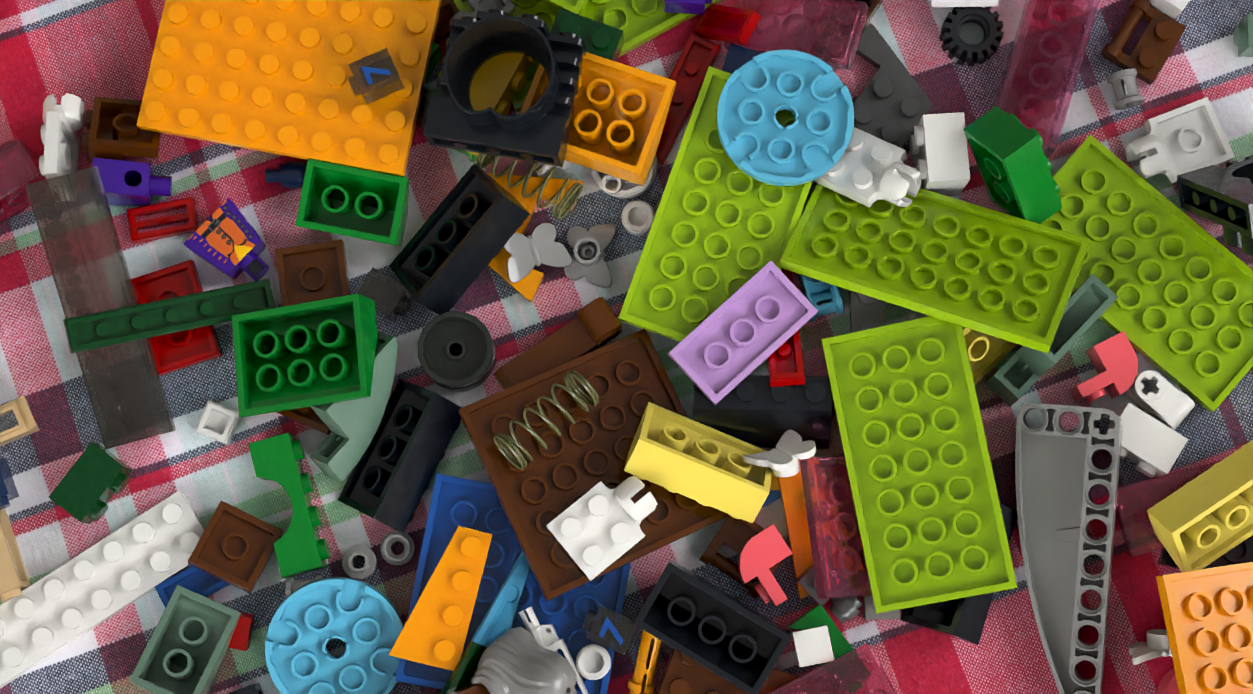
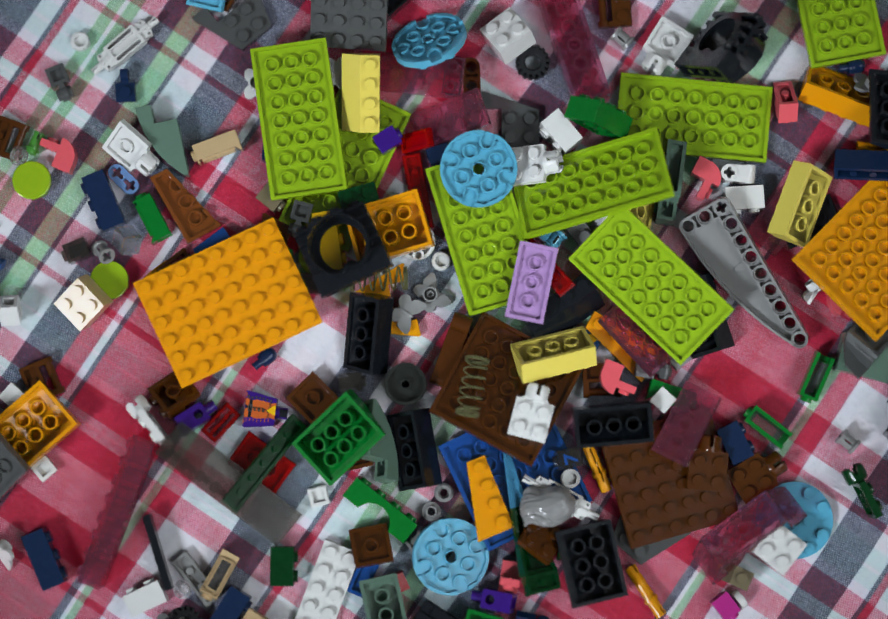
camera: 45 degrees left, 5 degrees up
green slope [295,159,409,247] -> none
clear smoke brick [347,48,405,104] -> none
white animal [742,430,817,477] -> none

